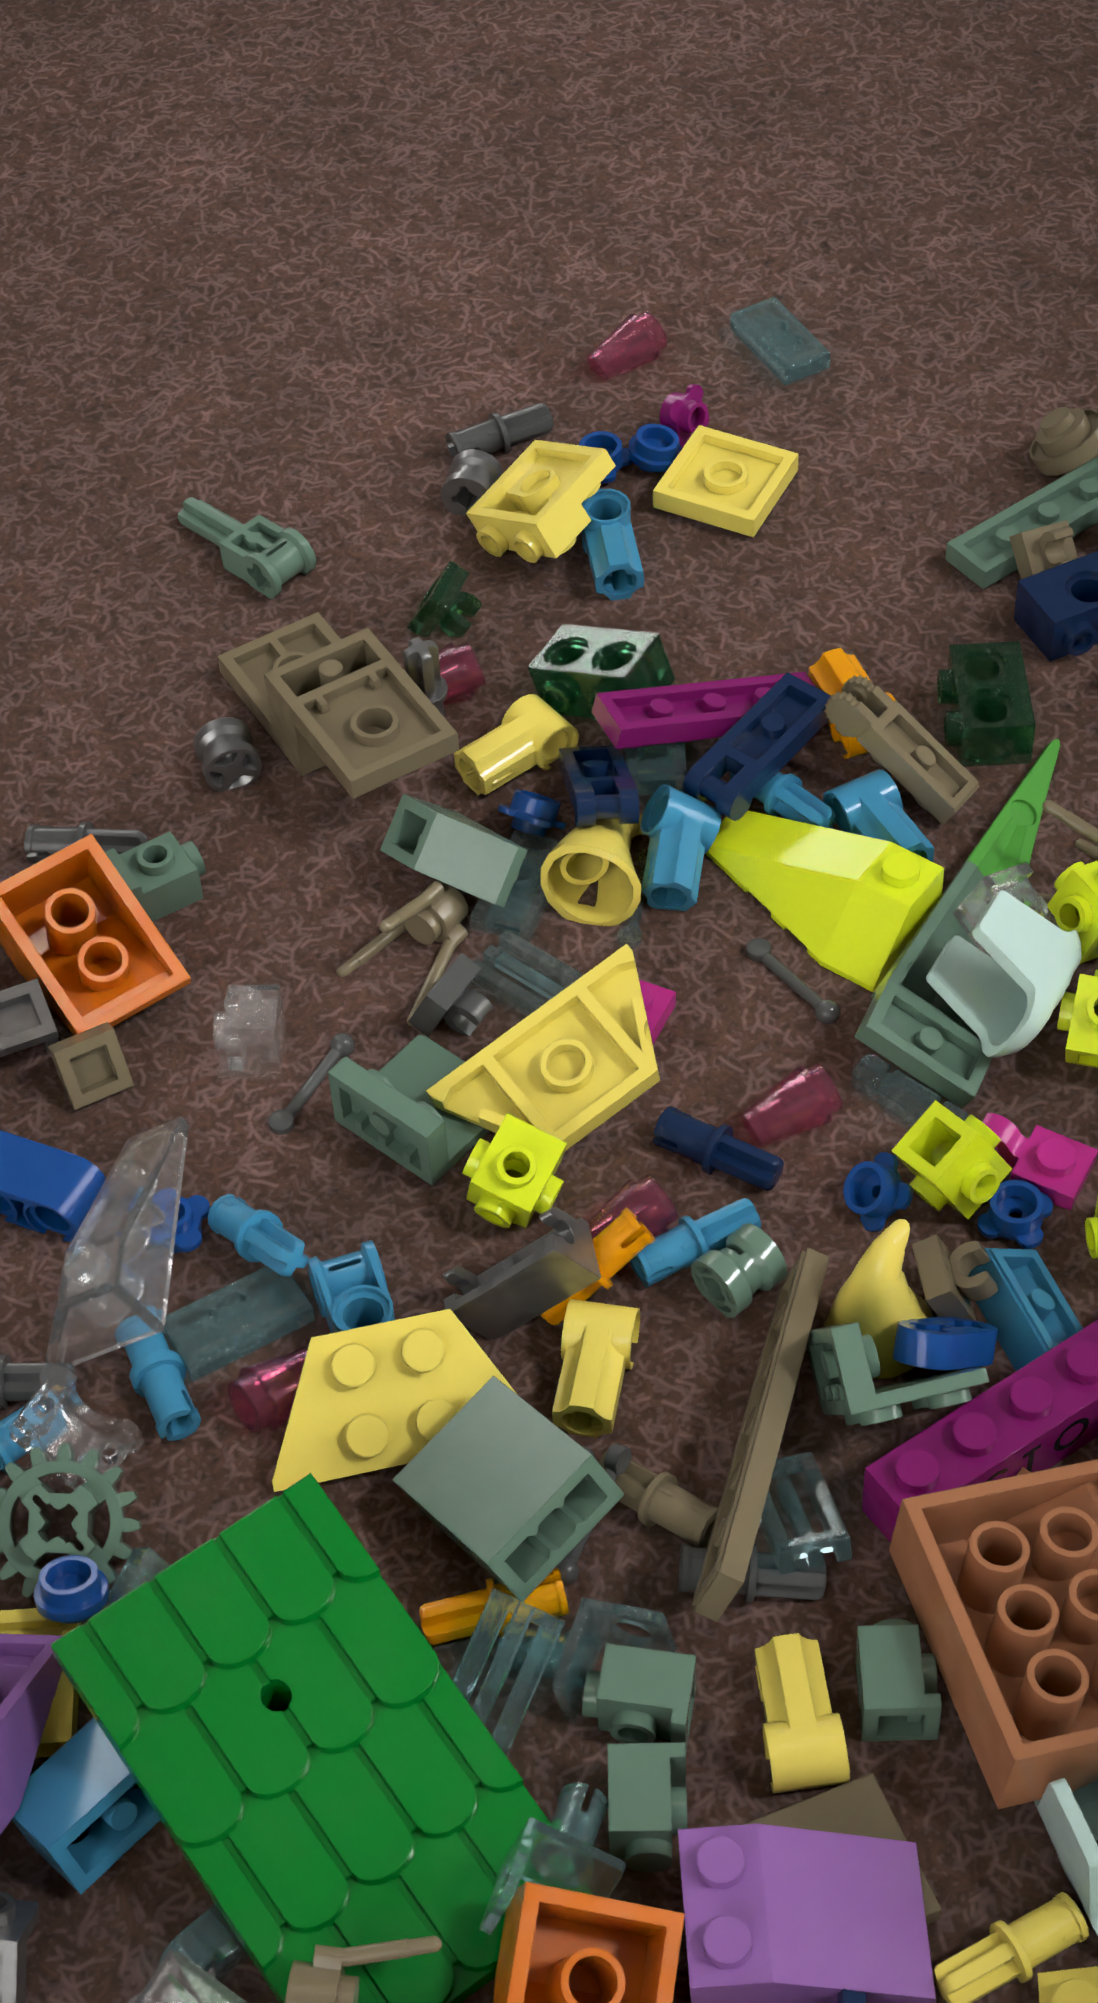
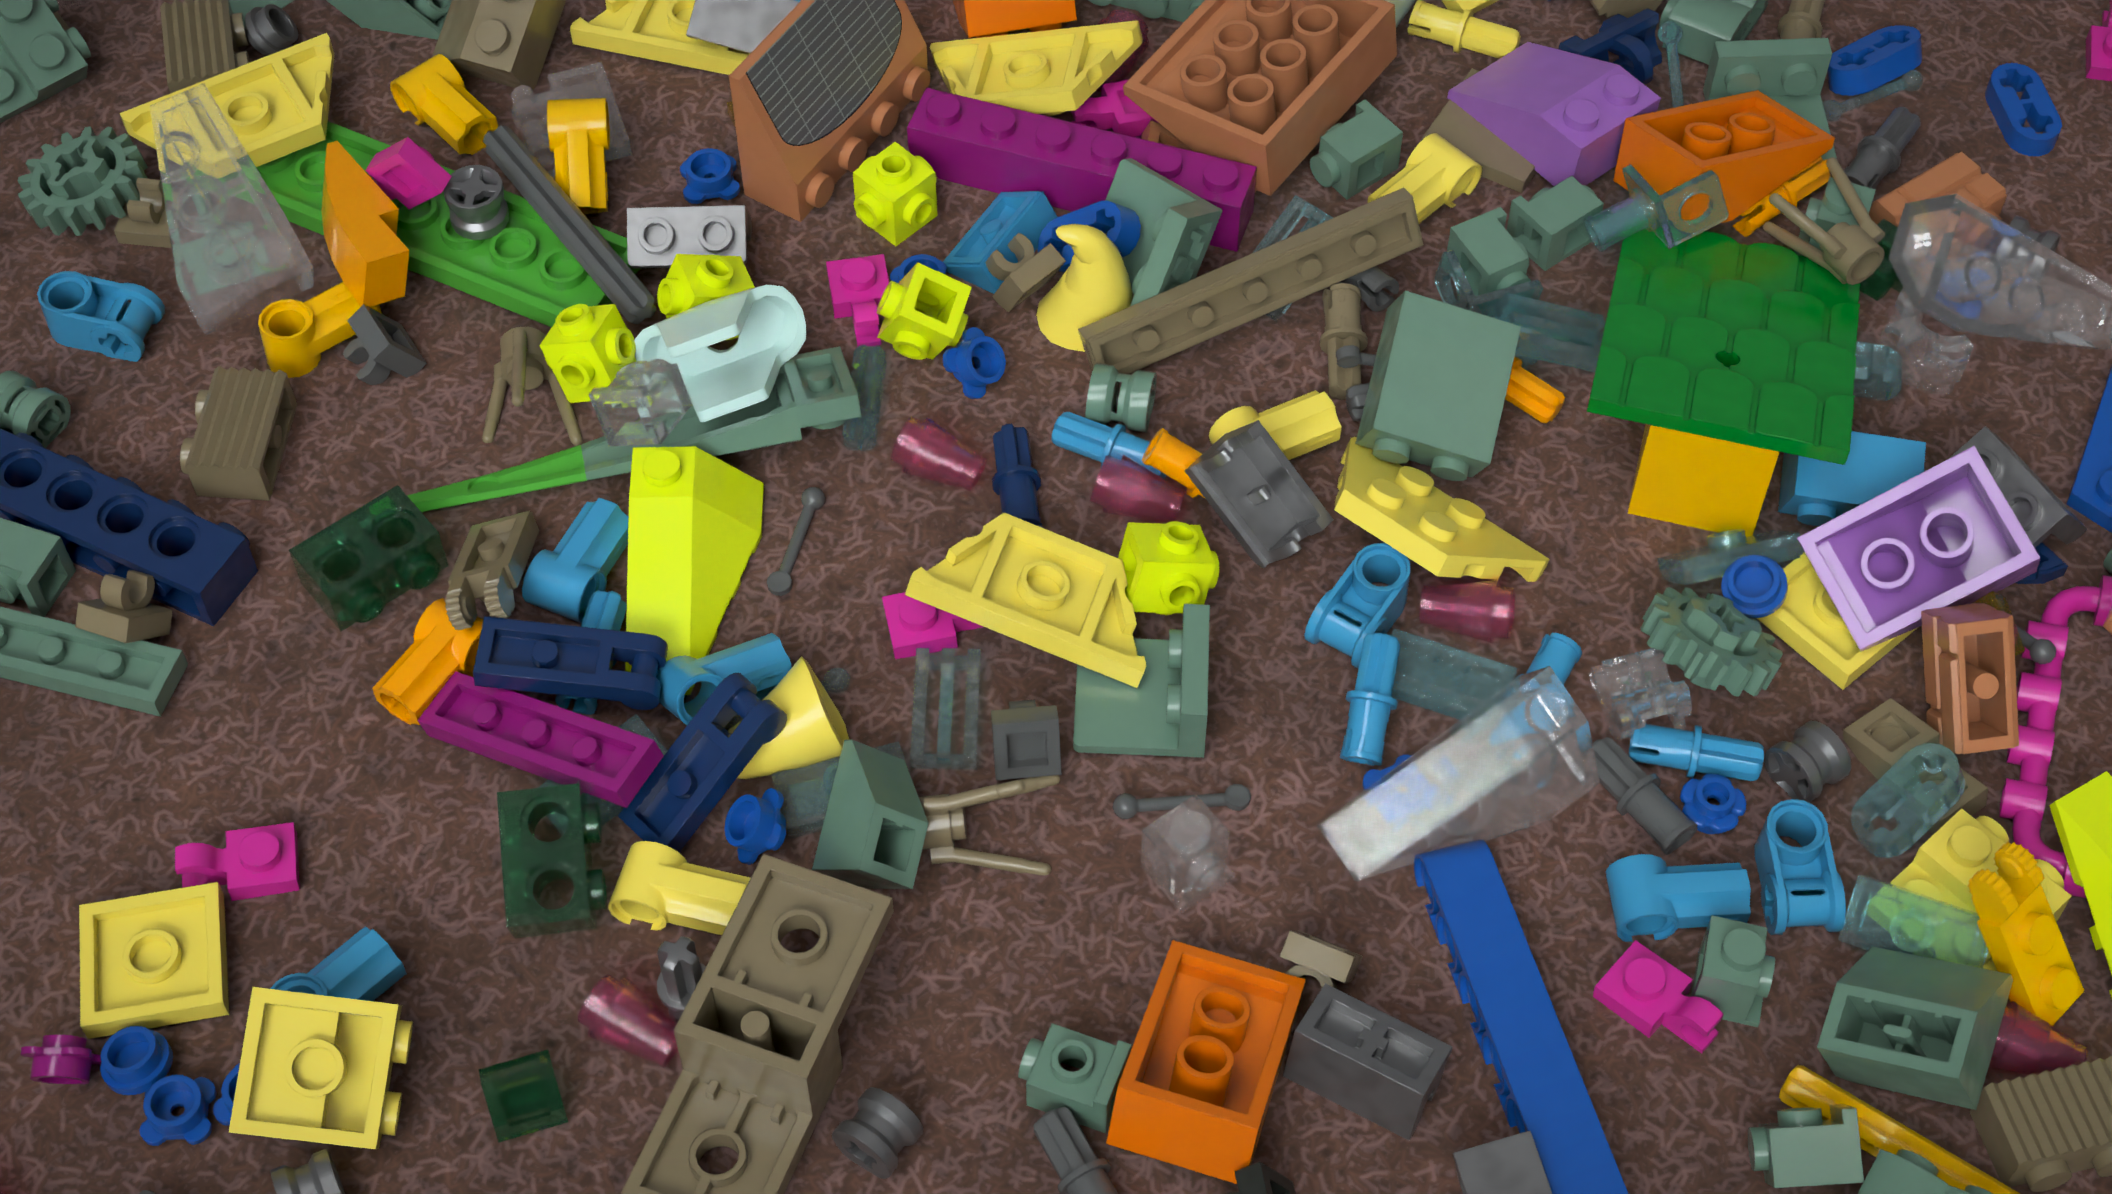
camera: 130 degrees left, 5 degrees up
none -> dark pink plate [175,822,300,901]

